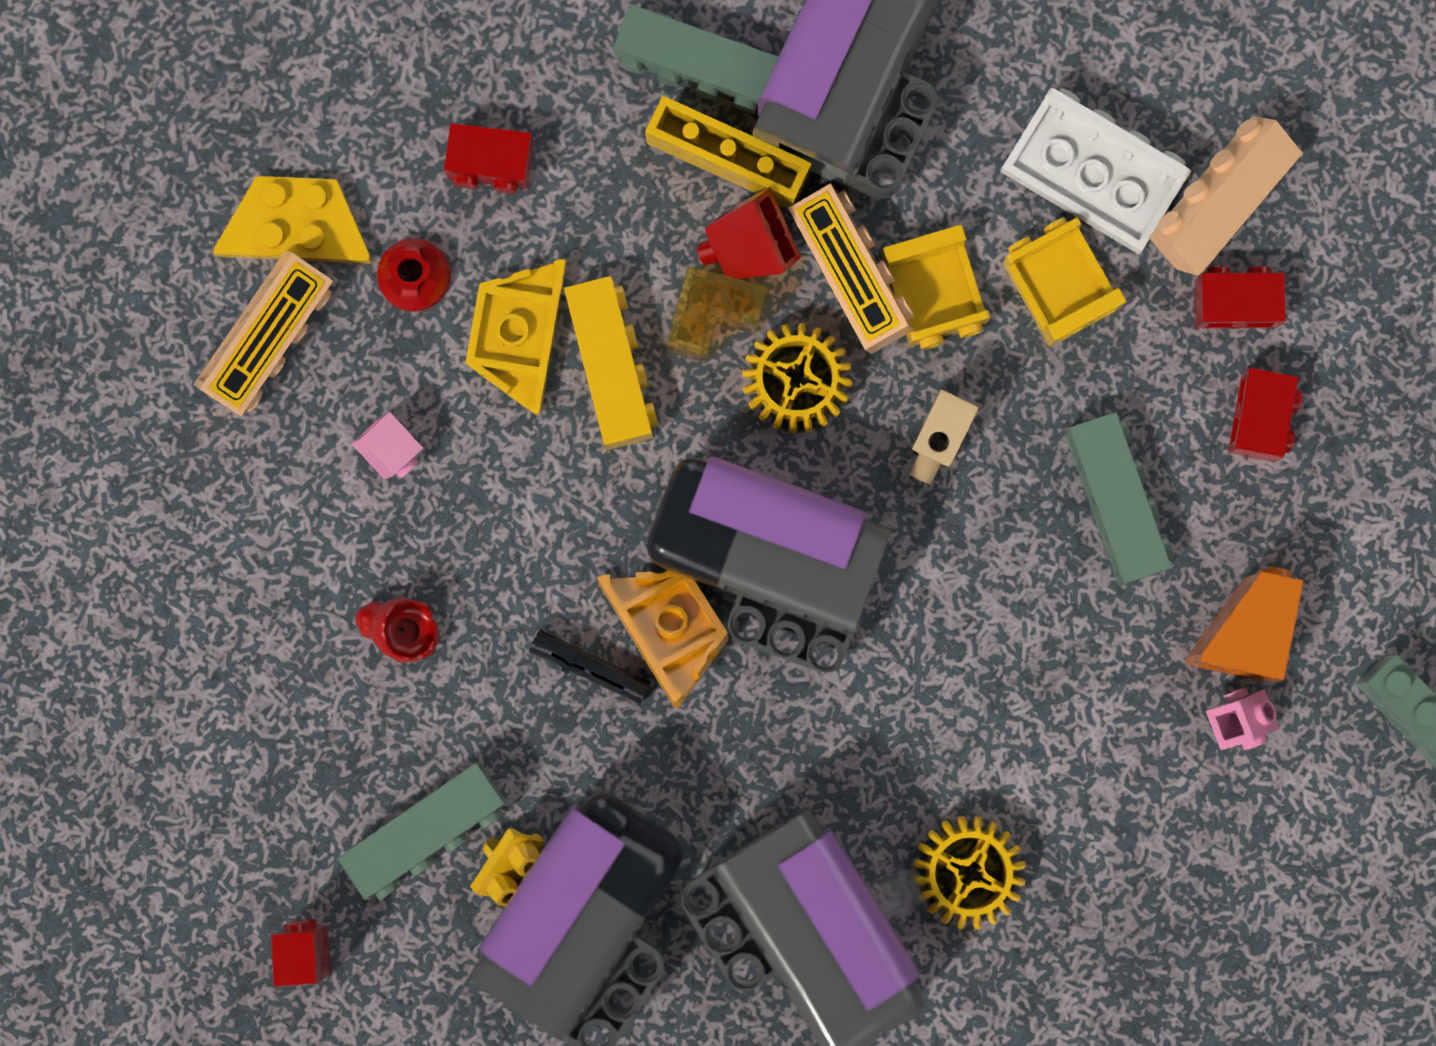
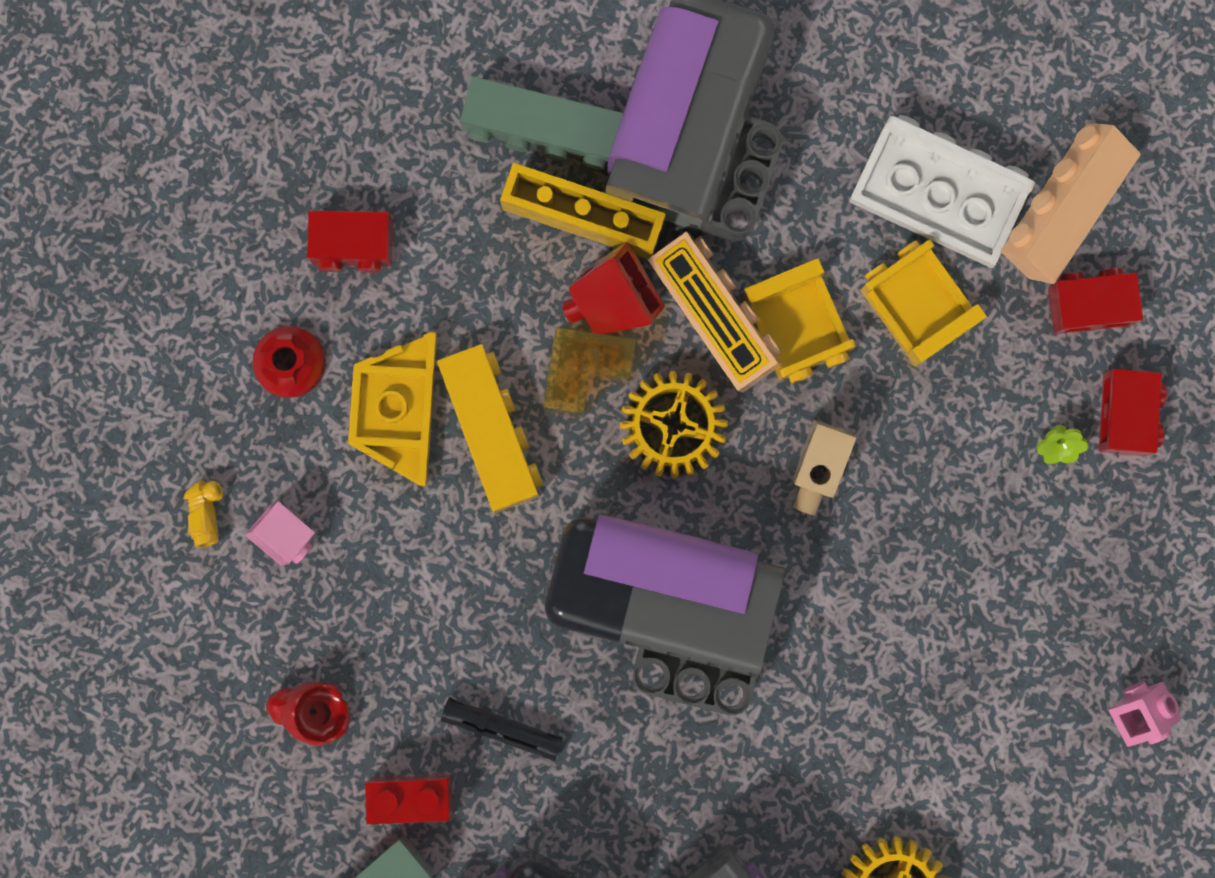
camera: 10 degrees left, 0 degrees up
brick [193,251,333,416] -> none
yellow wing [214,176,372,264] -> none
light orange wing [597,570,729,709] -> none
sand green brick [1064,412,1174,586] -> none
orange slope [1185,566,1303,682] -> none
none -> yellow arm [183,480,223,548]
none -> red brick [365,774,453,825]
none -> lime plant [1036,425,1089,464]

